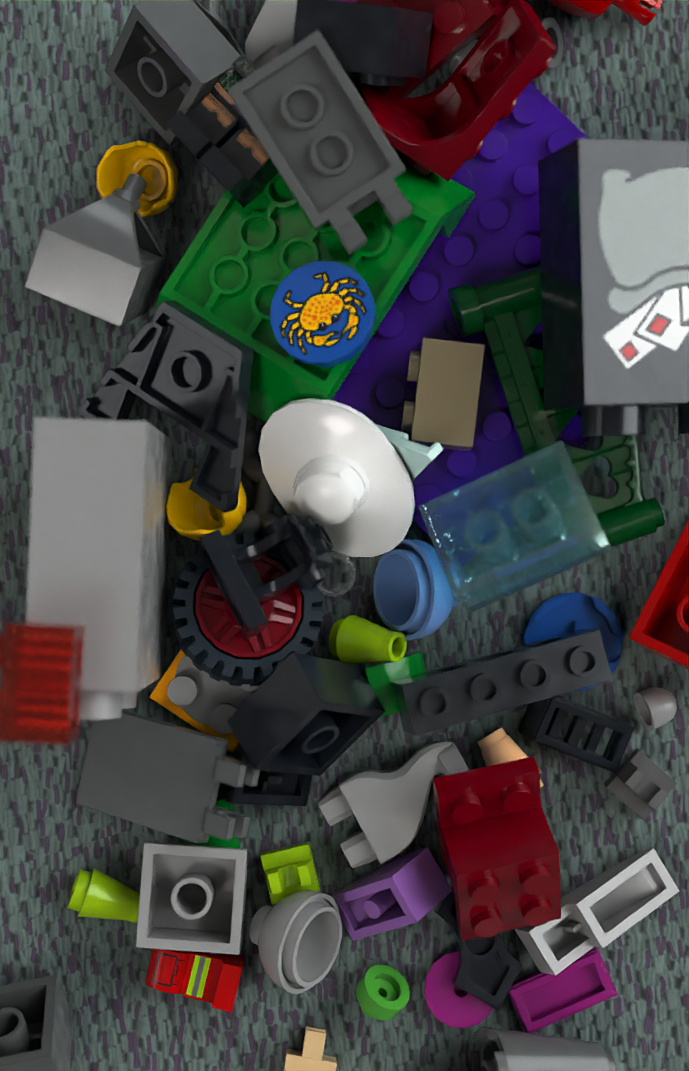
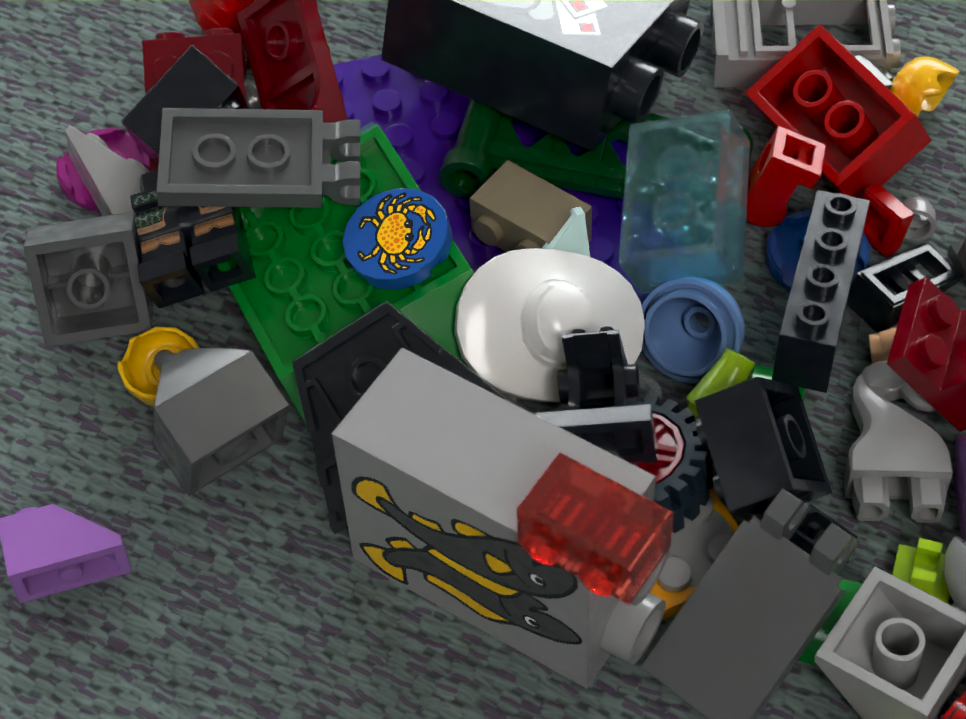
camera: 55 degrees left, 35 degrees down
none -> red leg [743,126,826,227]
none -> red tile [862,183,914,258]

